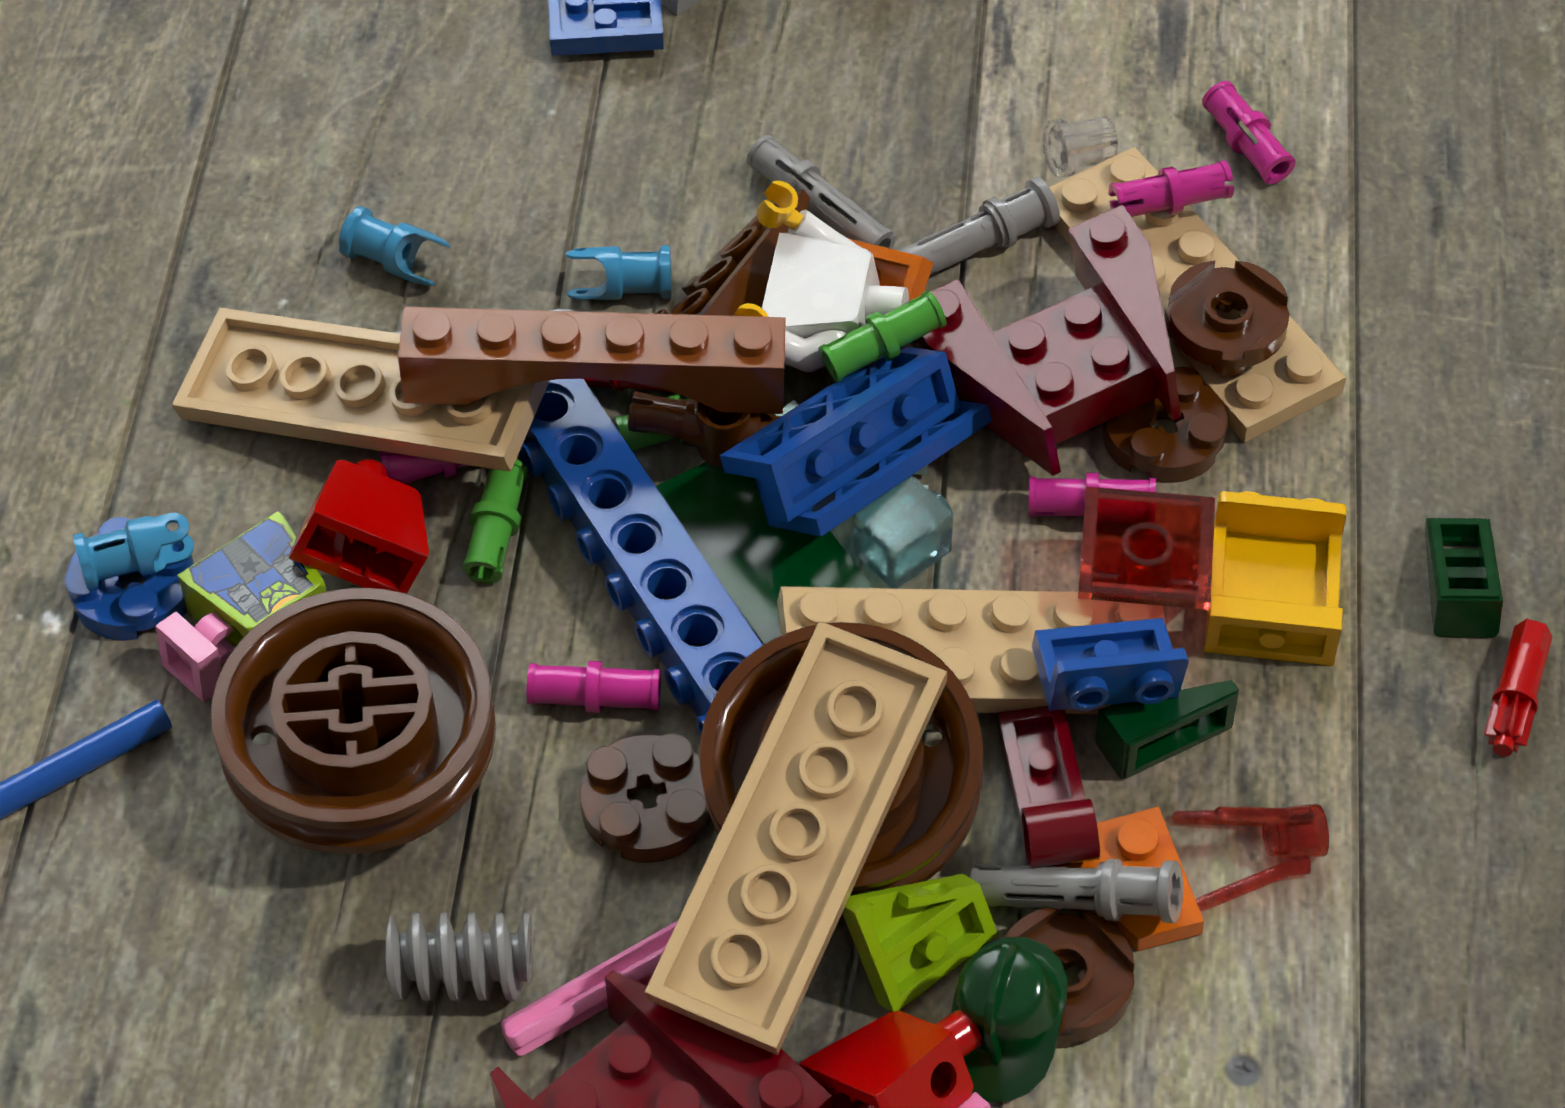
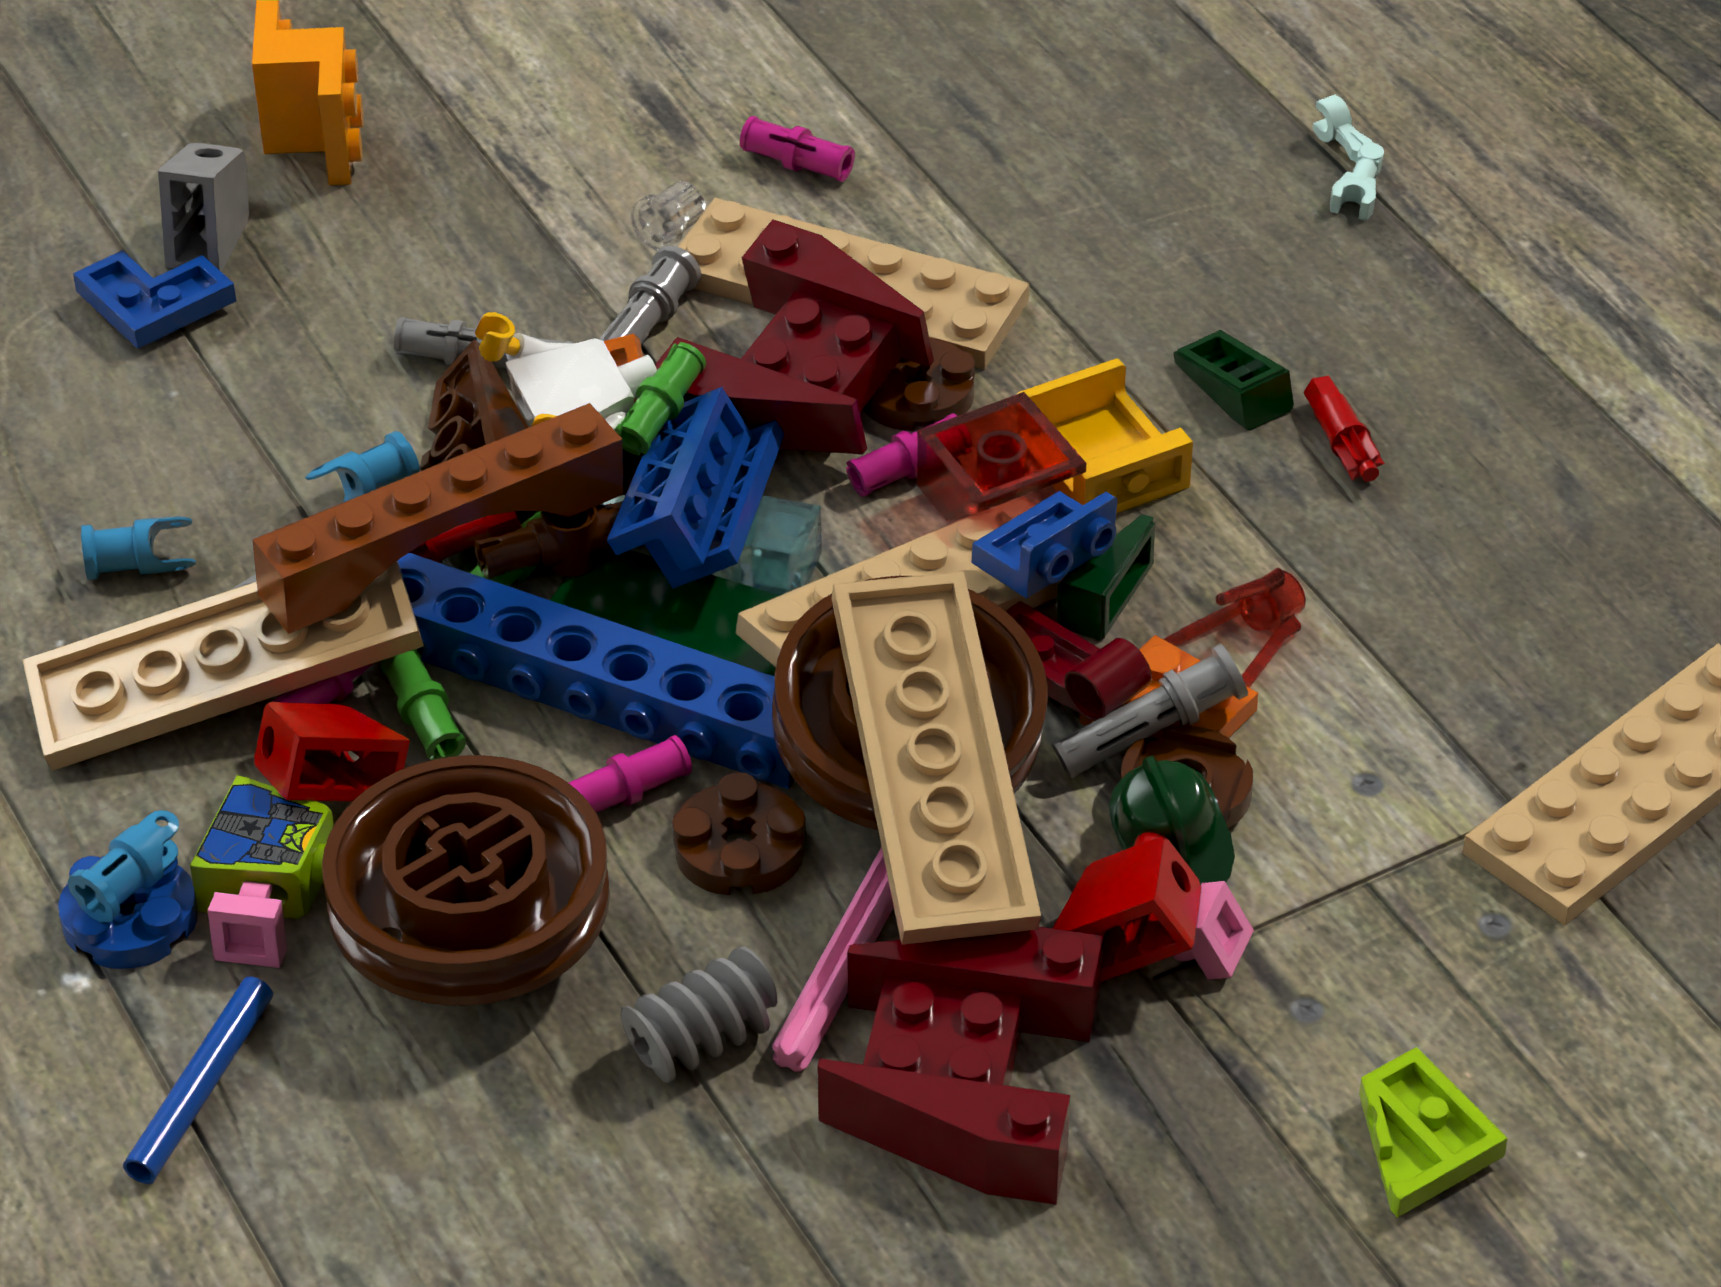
camera: 35 degrees left, 10 degrees down
lime wing [842,873,998,1012] -> none
dark pink pin [1108,160,1234,217] -> none
reddish brown plate [1166,260,1290,377] -> none

